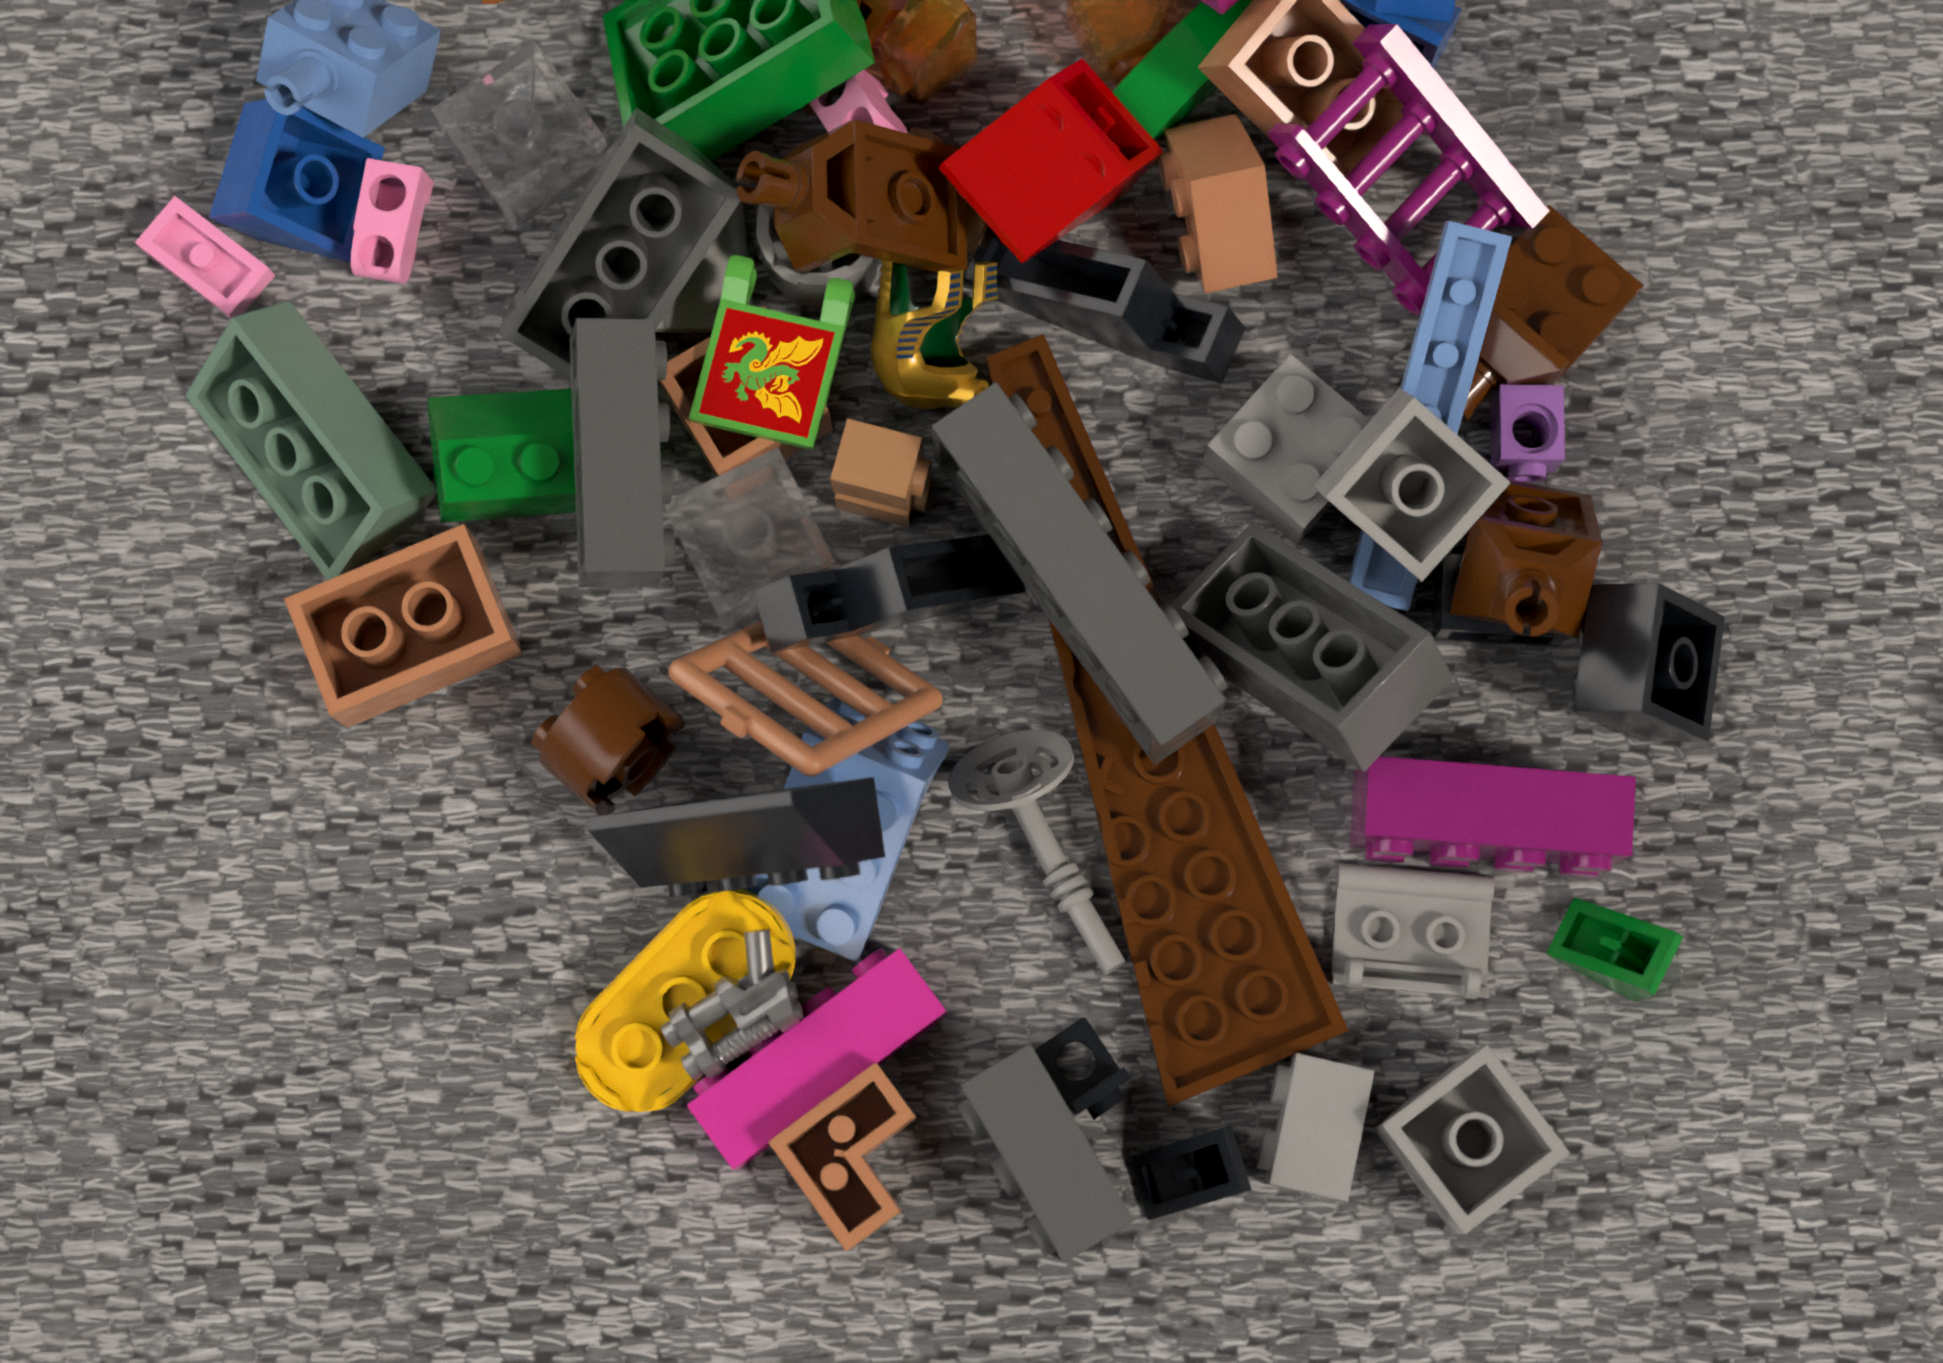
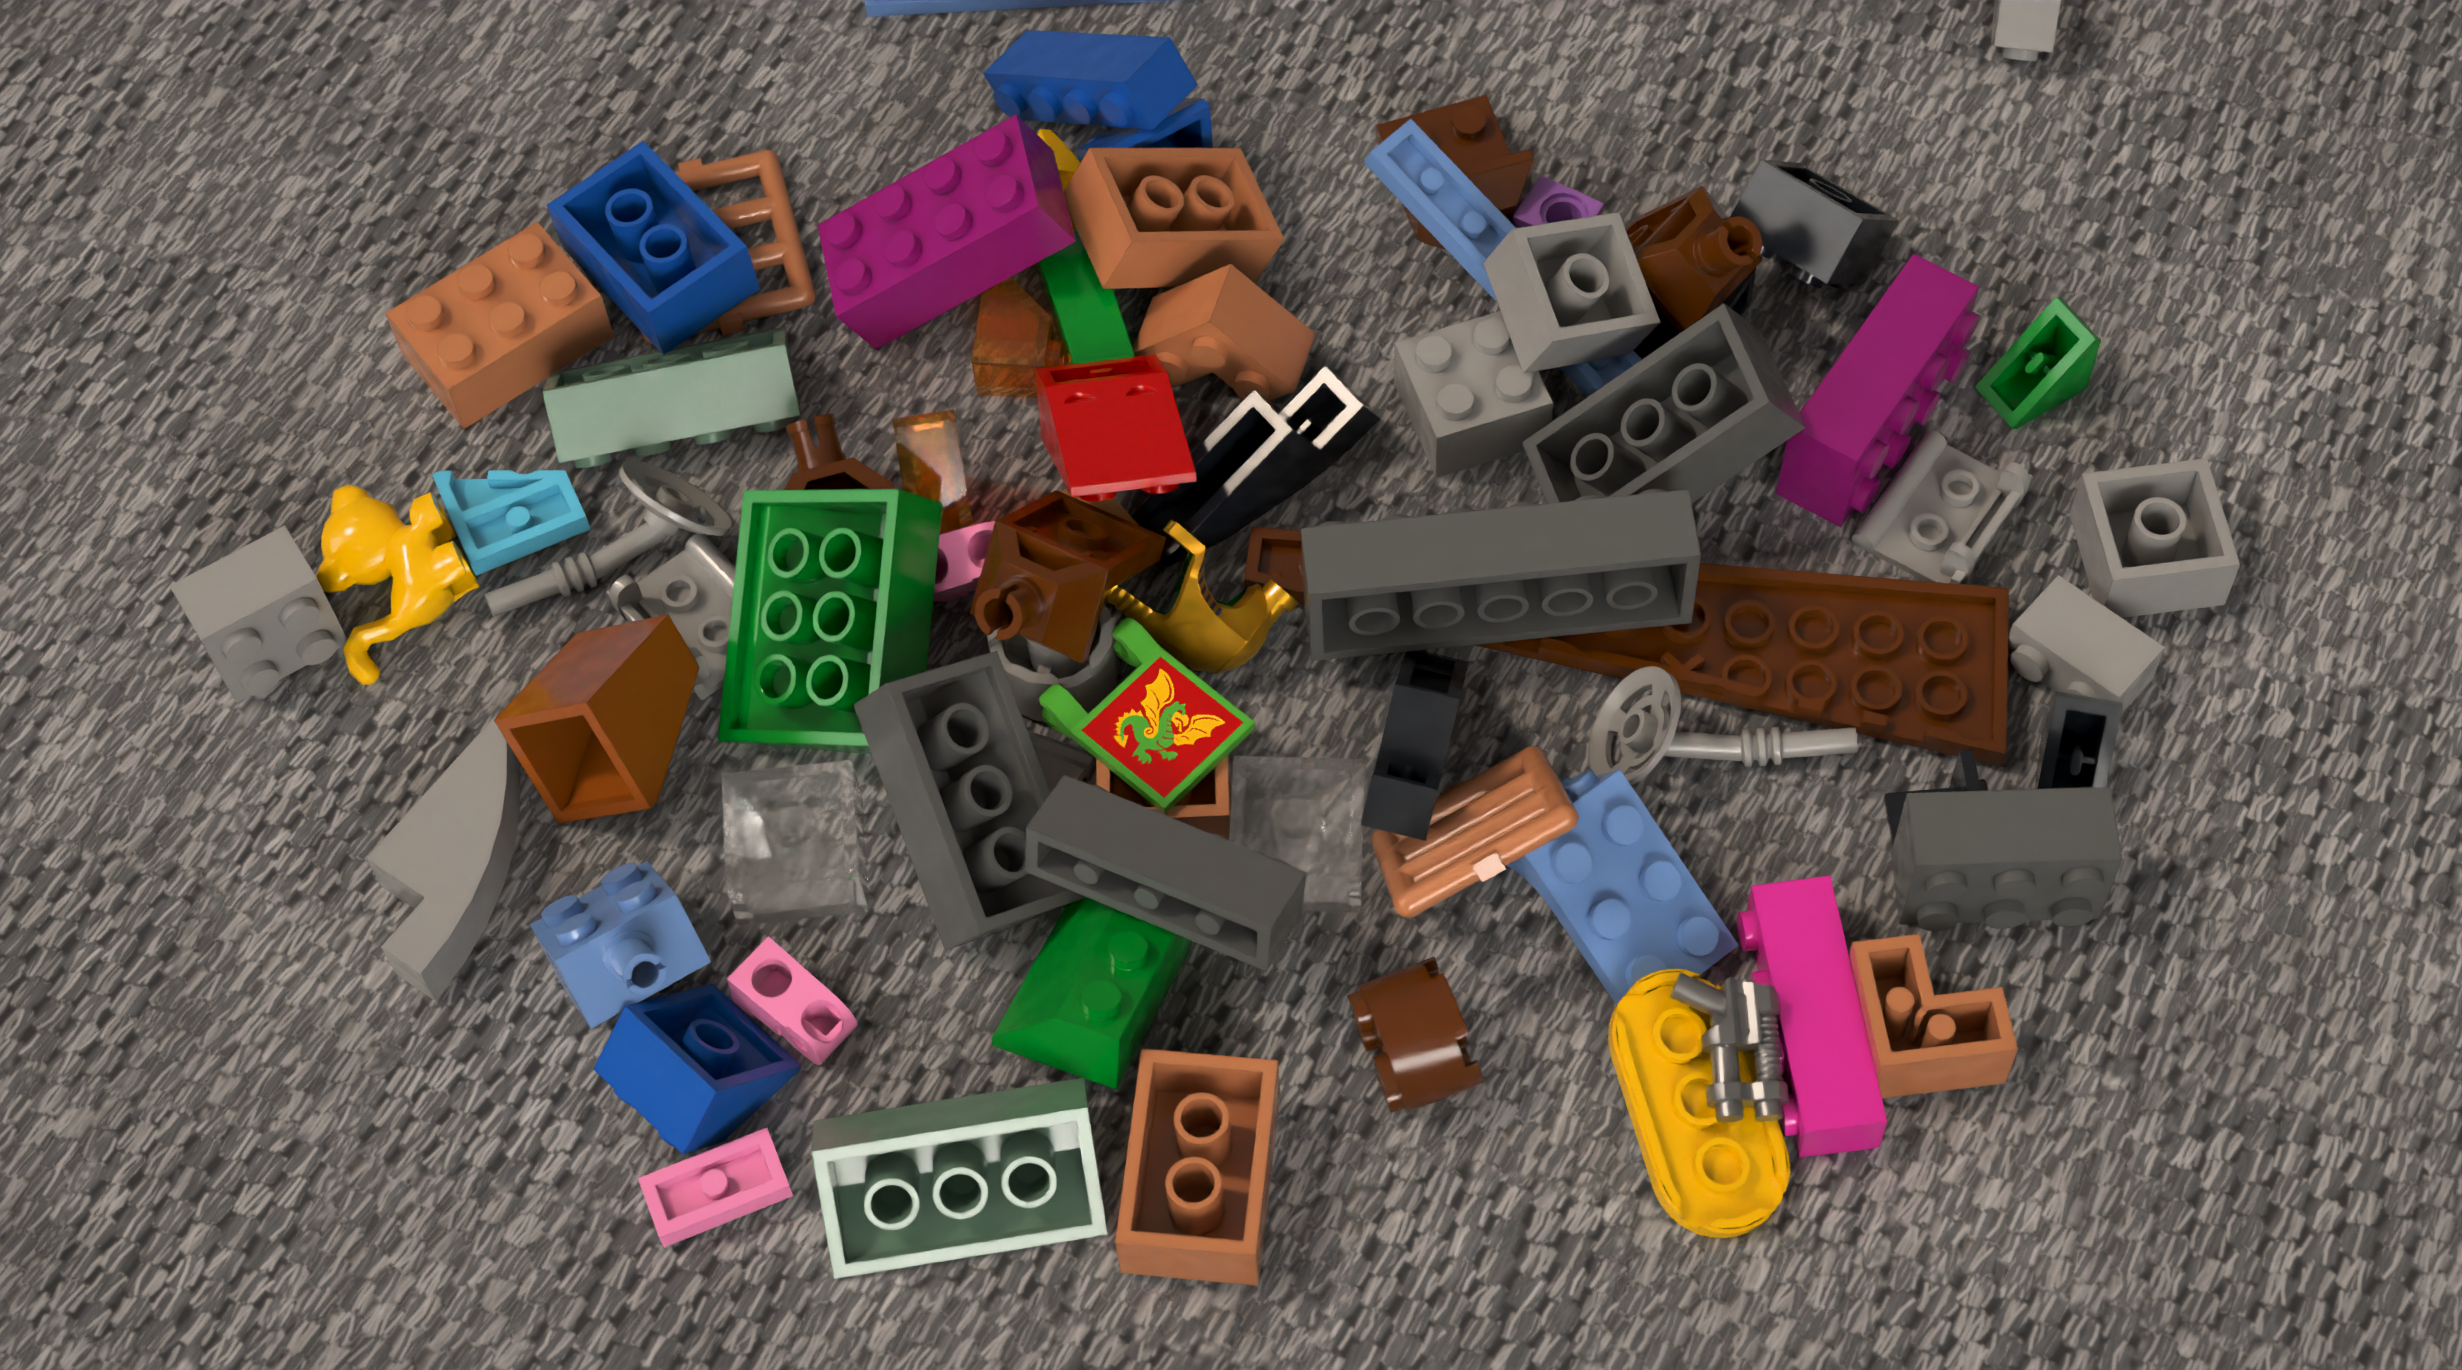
camera: 60 degrees left, 20 degrees down
black slope [586,777,885,897] -> none
medium nougat brick [830,418,934,528] -> none
magenta fence [1267,24,1549,316] -> none

